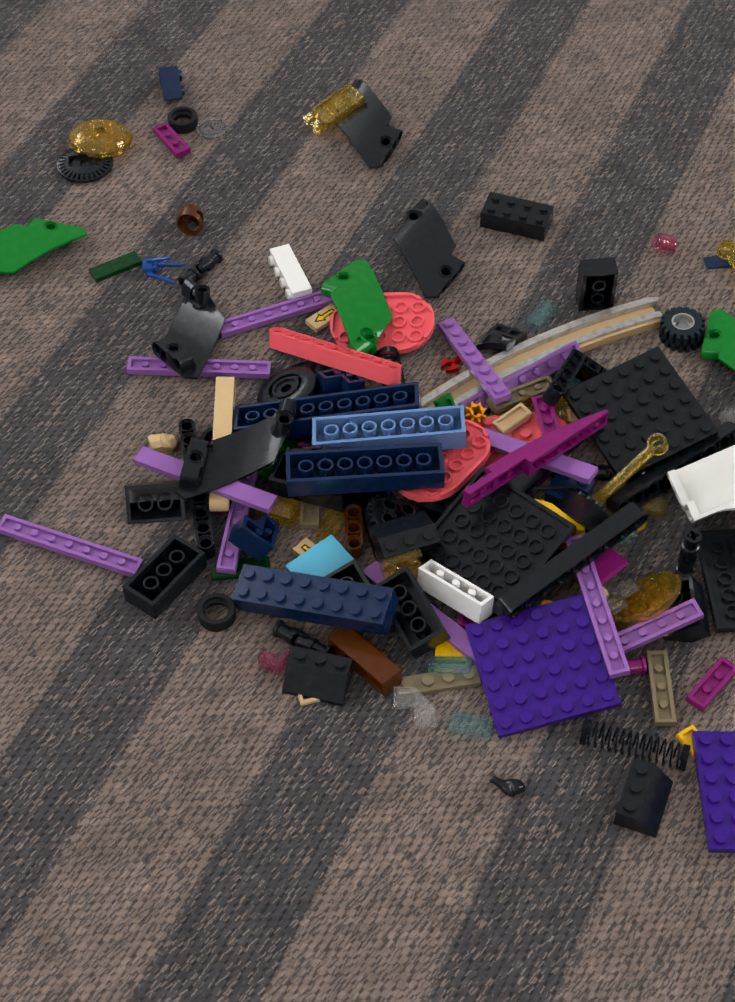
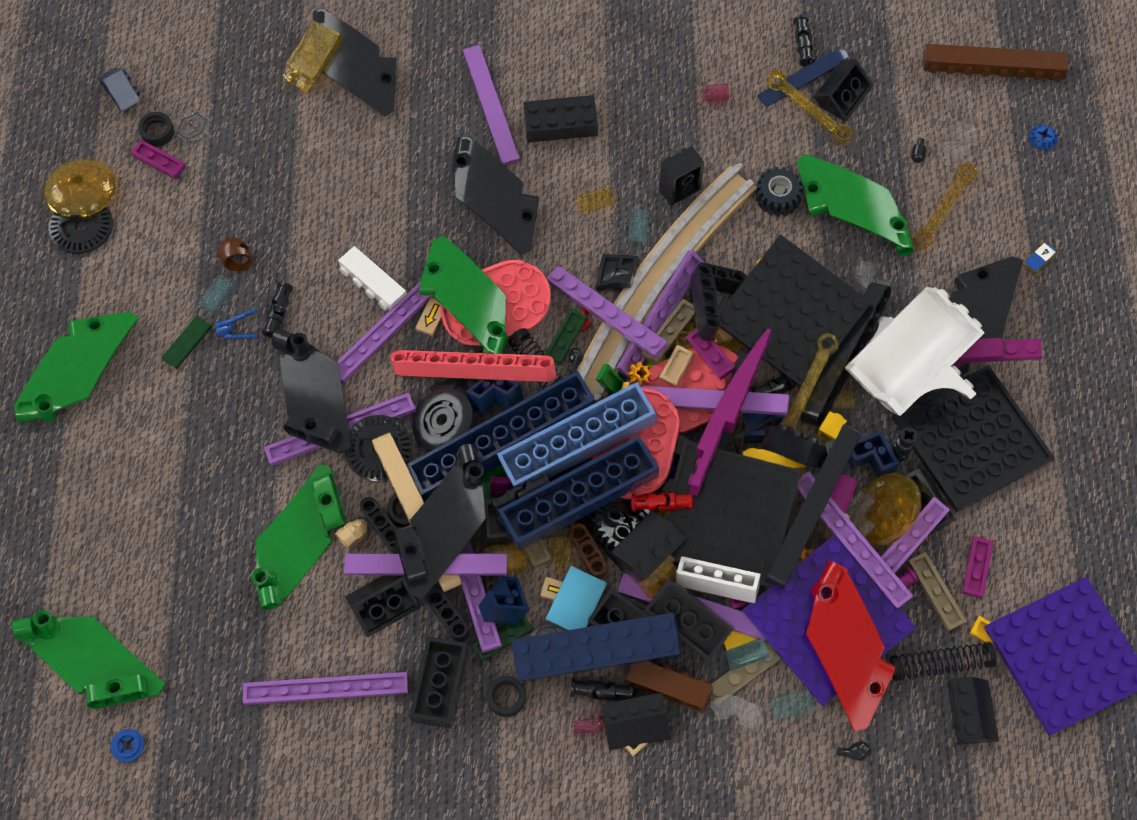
camera: 25 degrees left, 15 degrees up
none -> clear light blue tile [198,275,235,314]
none -> green panel [251,464,346,610]
none -> black piece [345,415,412,482]
none -> medium lavender tile [463,45,519,165]
none -> dark green tile [545,308,588,365]
none -> black animal [569,348,584,374]
none -> clear yellow tile [575,187,615,213]
none -> red piece [631,492,693,512]
none -> red panel [806,560,895,731]
none -> dark blue brick [848,430,899,479]

